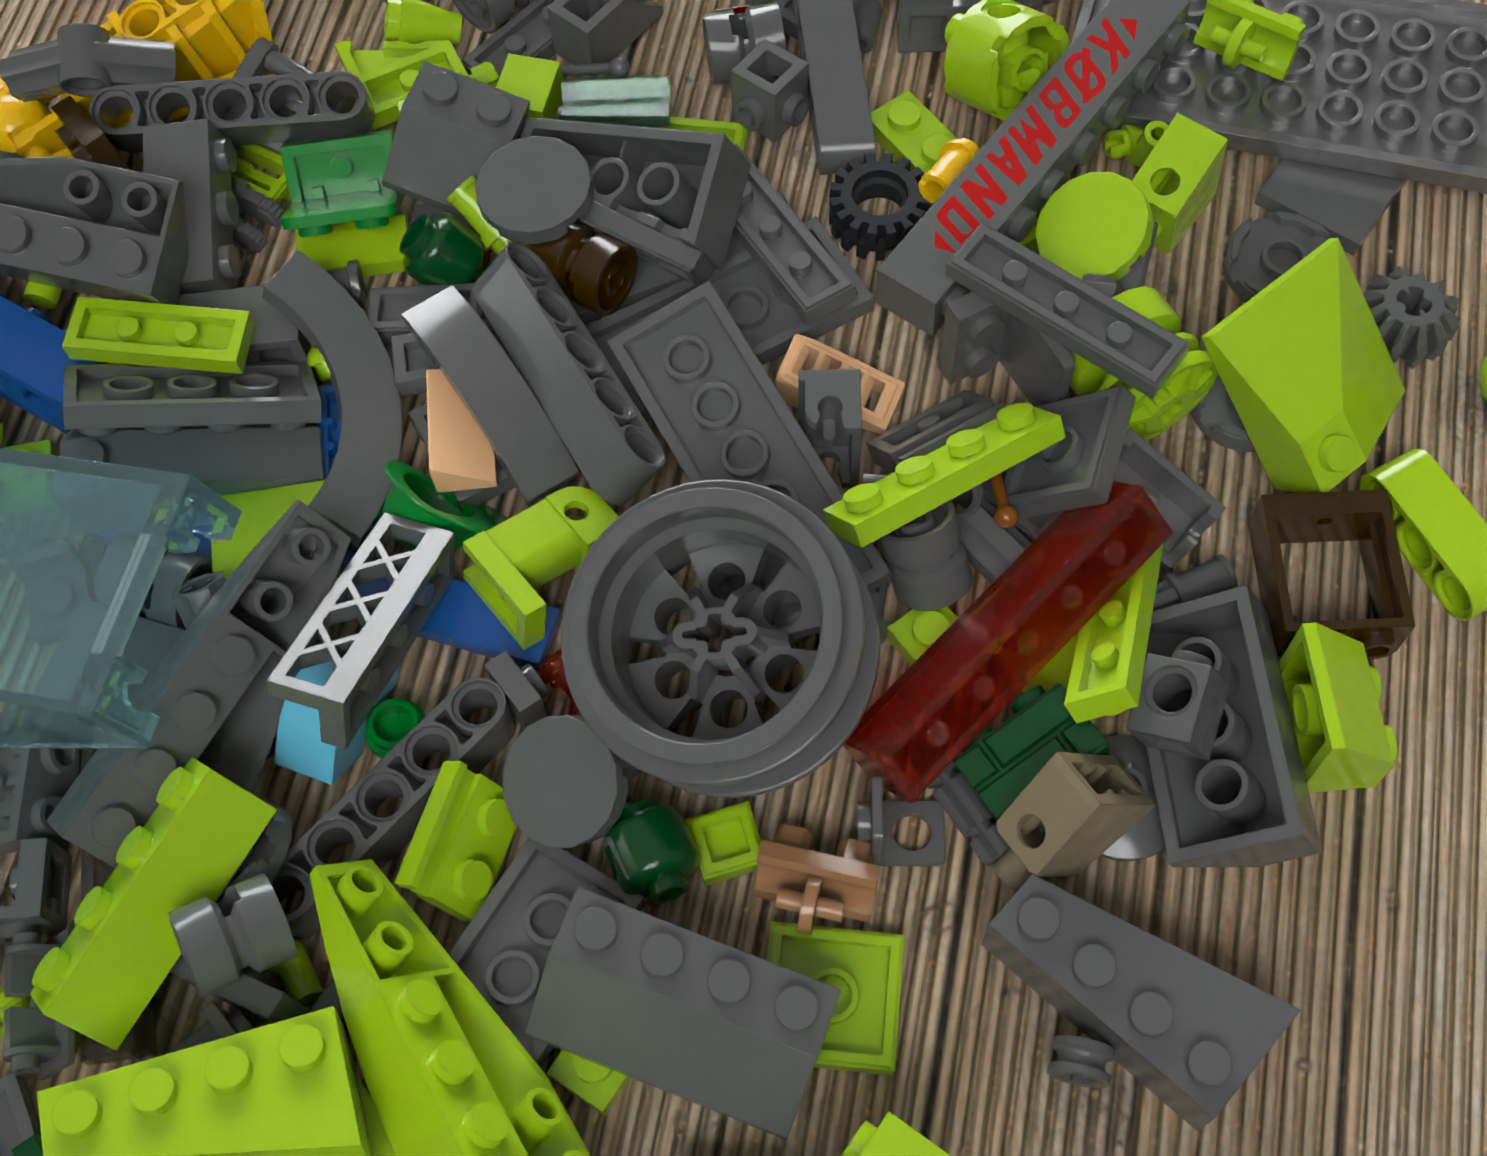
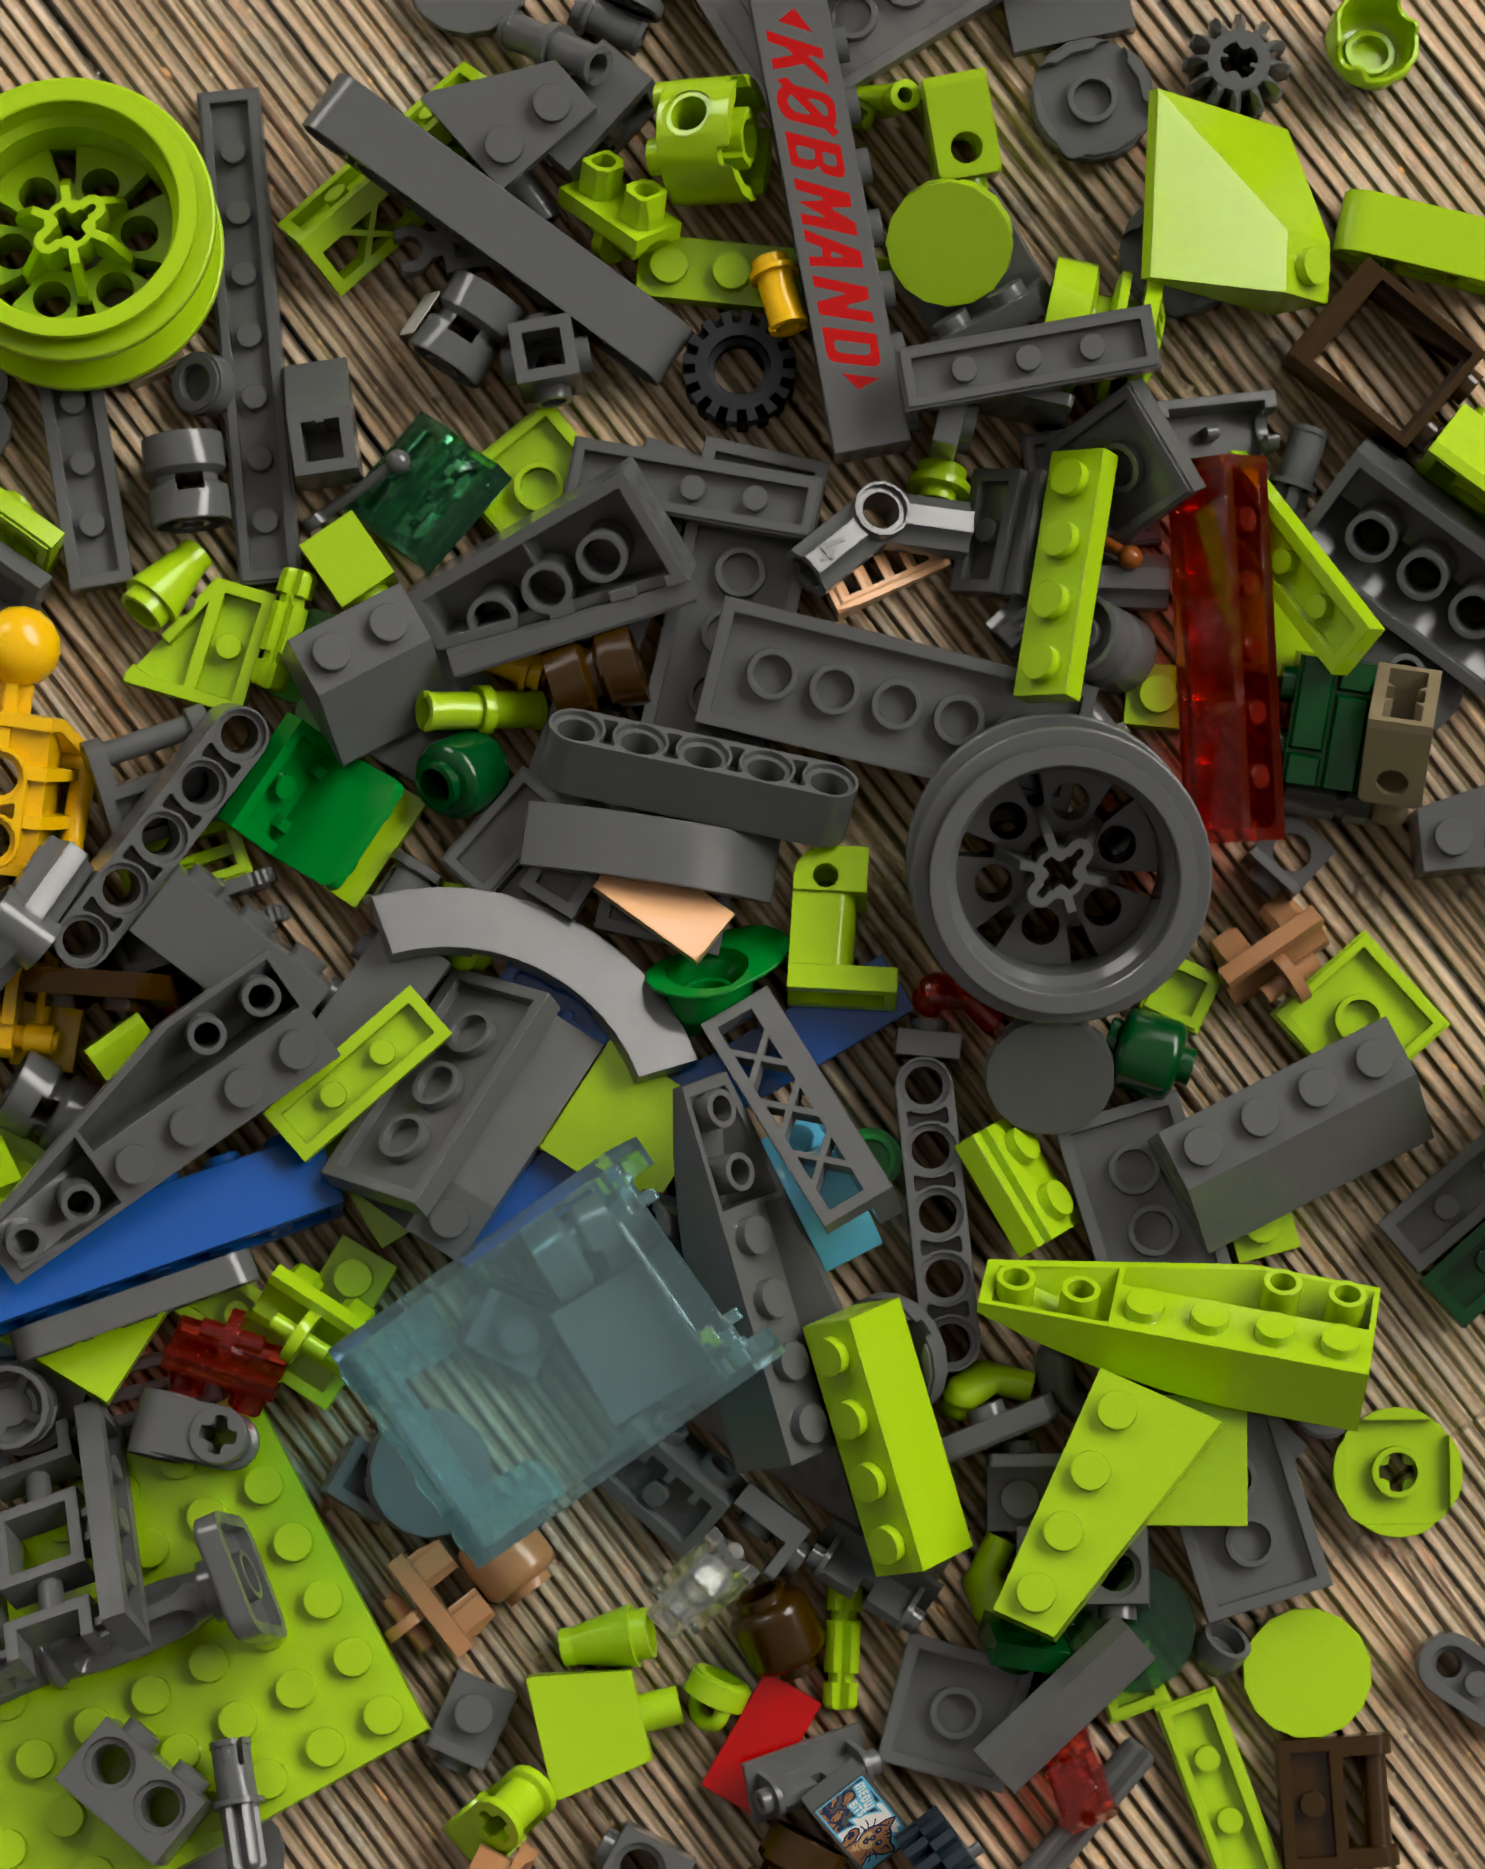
camera: 50 degrees left, 20 degrees up
dark grey wheel [168,873,297,998] -> none
dark grey tile [475,136,594,244] -> none
dark grey hinge [798,369,862,488] -> none
dark grey brick [1126,650,1230,761] -> none
none -> lime hips [557,150,682,264]
none -> dark grey piece [785,481,974,598]
none -> lime plate [907,458,971,502]

